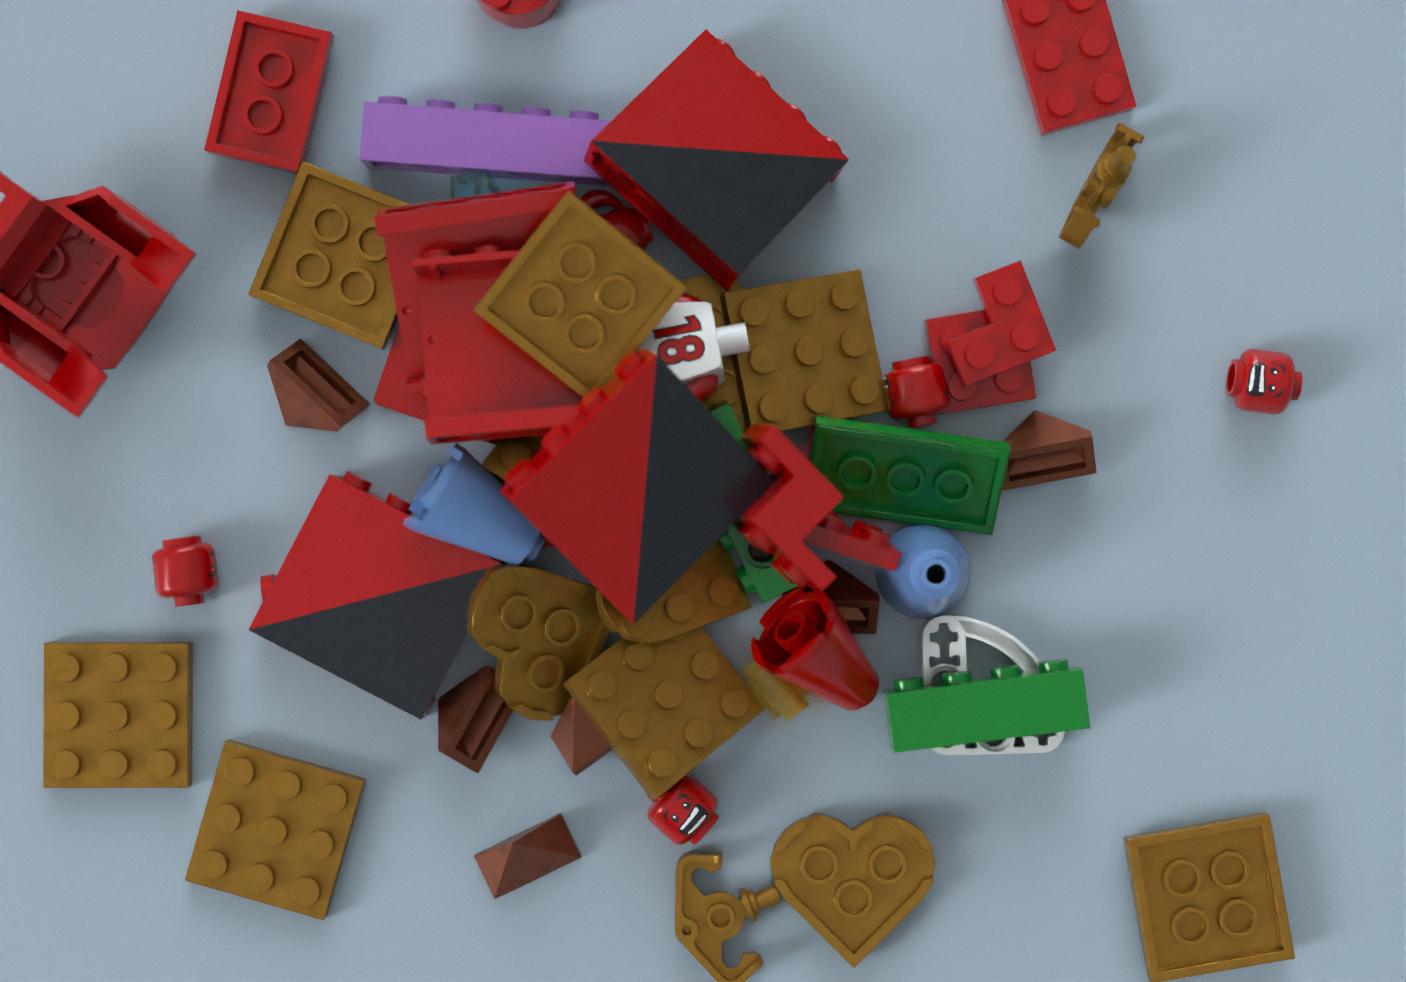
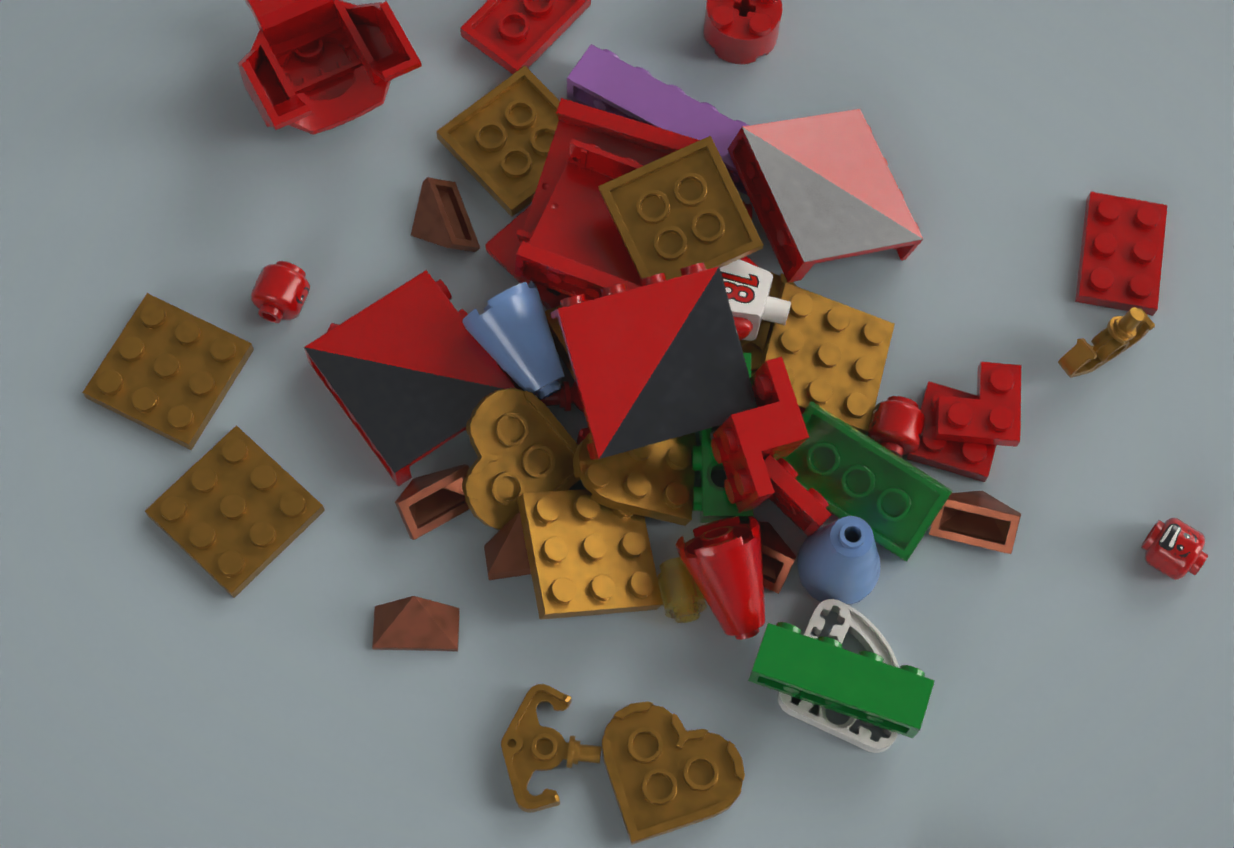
camera: 25 degrees right, 20 degrees down
red head [647,773,719,845] -> none

